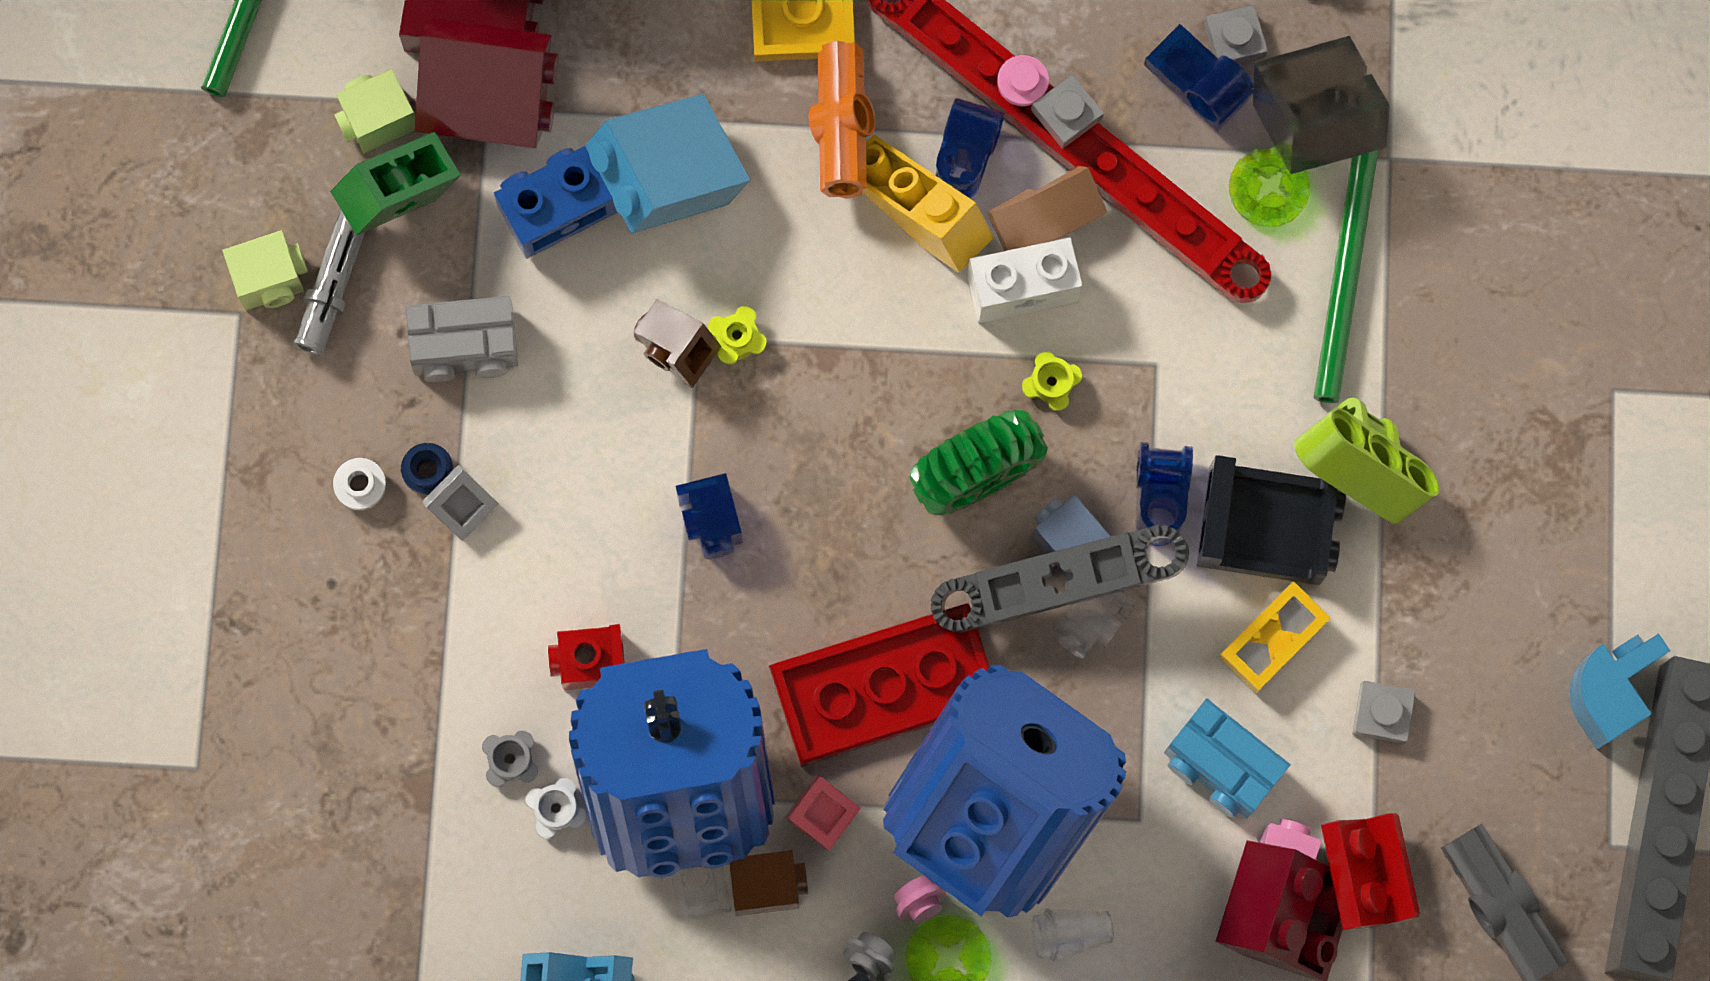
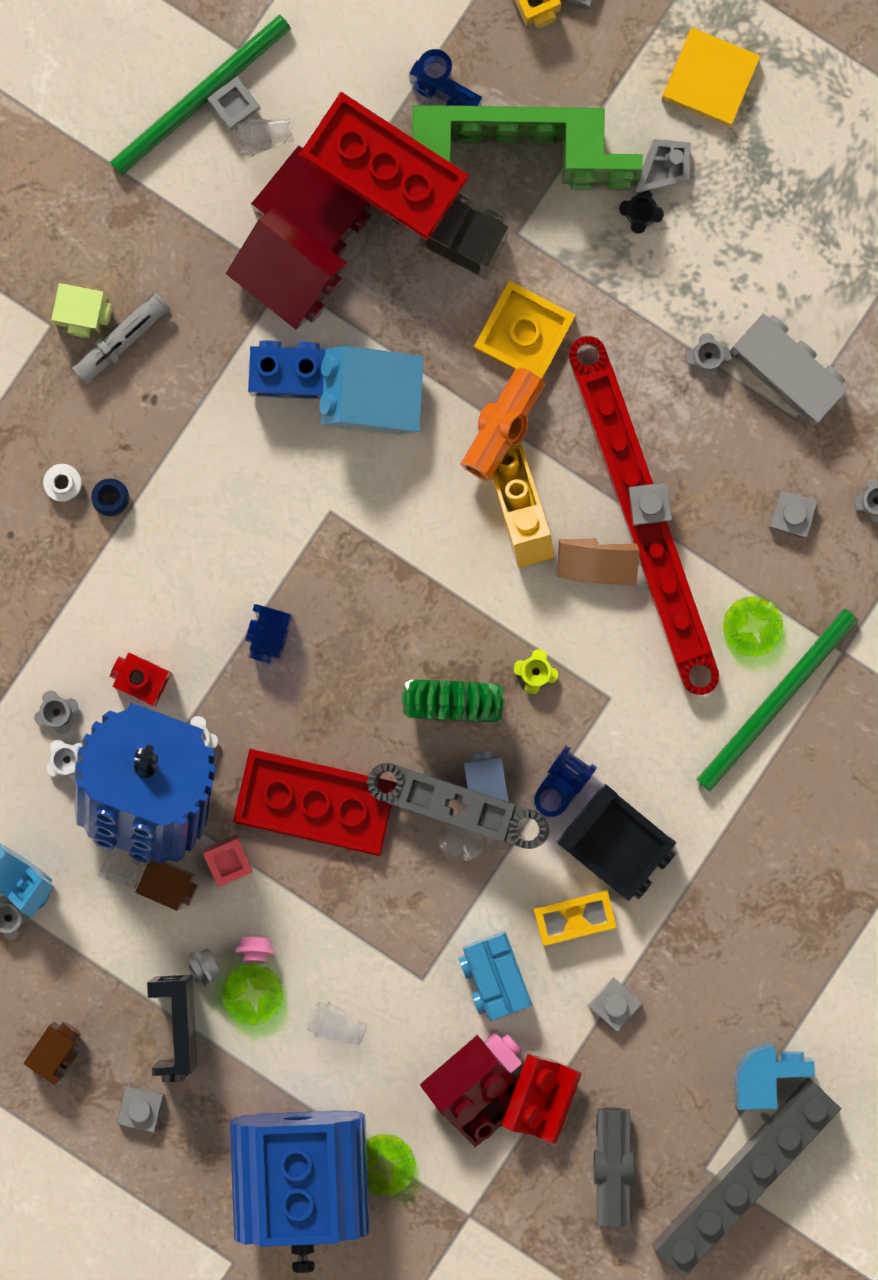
camera: 35 degrees right, 10 degrees up
green brick [330,132,461,235] -> none
yellowish green brick [334,69,415,154] -> none
light grey brick [406,296,518,382] -> none
light grey plate [422,465,499,541] -> none
brick [634,299,722,388] -> none
neon yellow plate [708,306,767,364] -> none
blue piece [883,664,1127,918] -> none
clear blue piece [936,98,1005,199] -> none
white brick [967,237,1083,324] -> none
bright pink plate [997,55,1049,106] -> none
clear blue plate [1144,24,1254,132] -> none
clear smoke piece [1253,36,1390,175] -> none
lime piece [1294,397,1440,524] -> none

